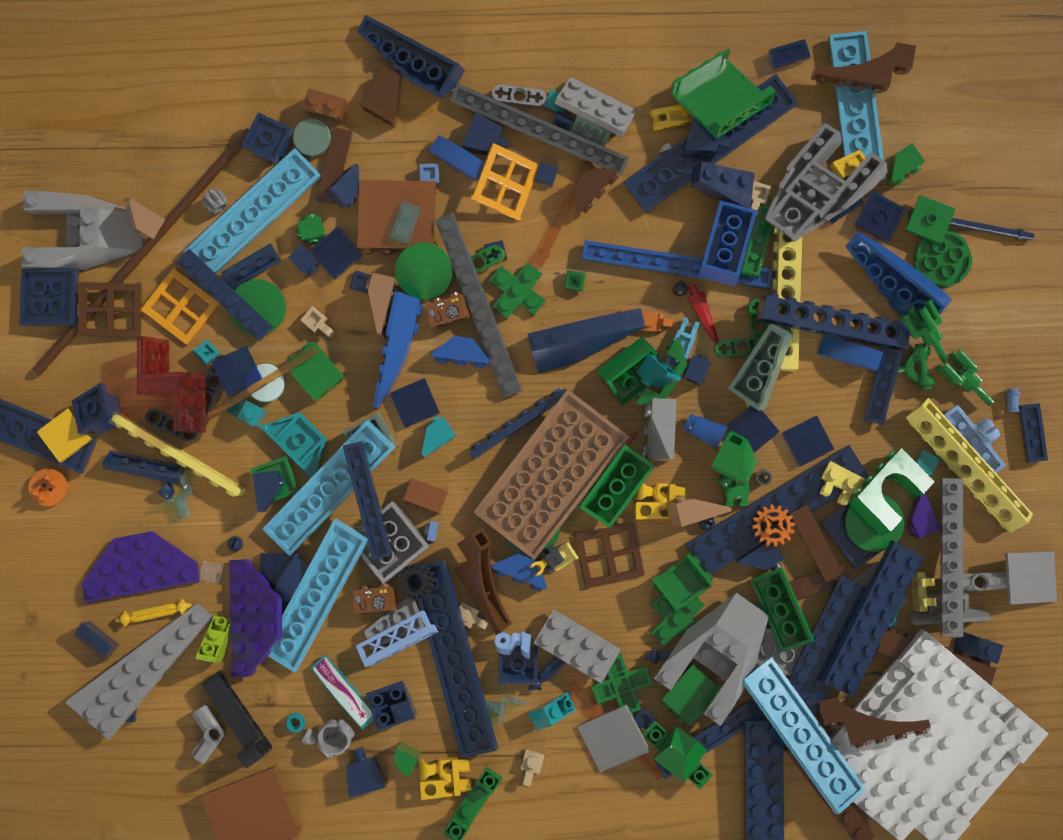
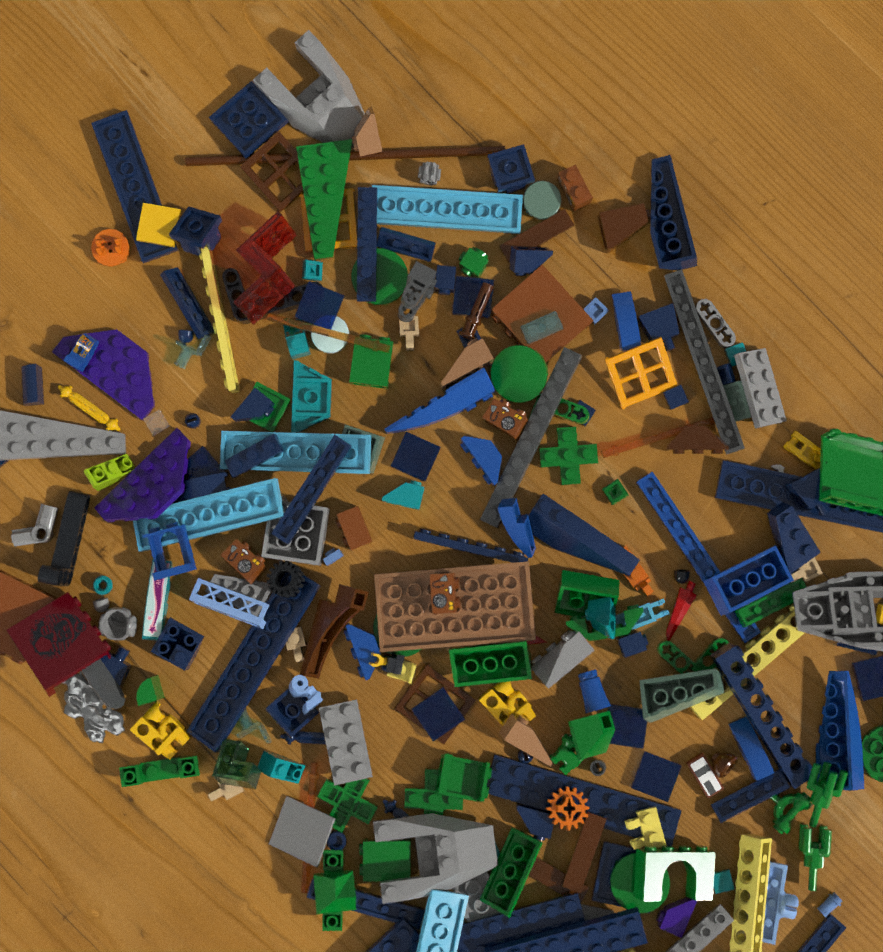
camera: 45 degrees right, 0 degrees up
none -> dark red panel [6,592,112,697]
none -> blue leg [63,333,99,372]
none -> dark grey plant [63,659,125,743]
none -> blue panel [142,522,197,581]
none -> clear green brick [212,739,261,789]
none -> dark blue plate [225,434,284,478]
none -> green wing [296,139,352,260]
none -> dark grey brick [398,261,437,322]
none -> clear blue tile [411,687,465,741]
none -> dark orange brick [430,573,461,614]
none -> reddish brown pin [459,282,494,340]
none -> blue slope [498,498,536,558]
none -> slope [686,753,724,798]
none -> reddish brown brick [711,752,737,778]

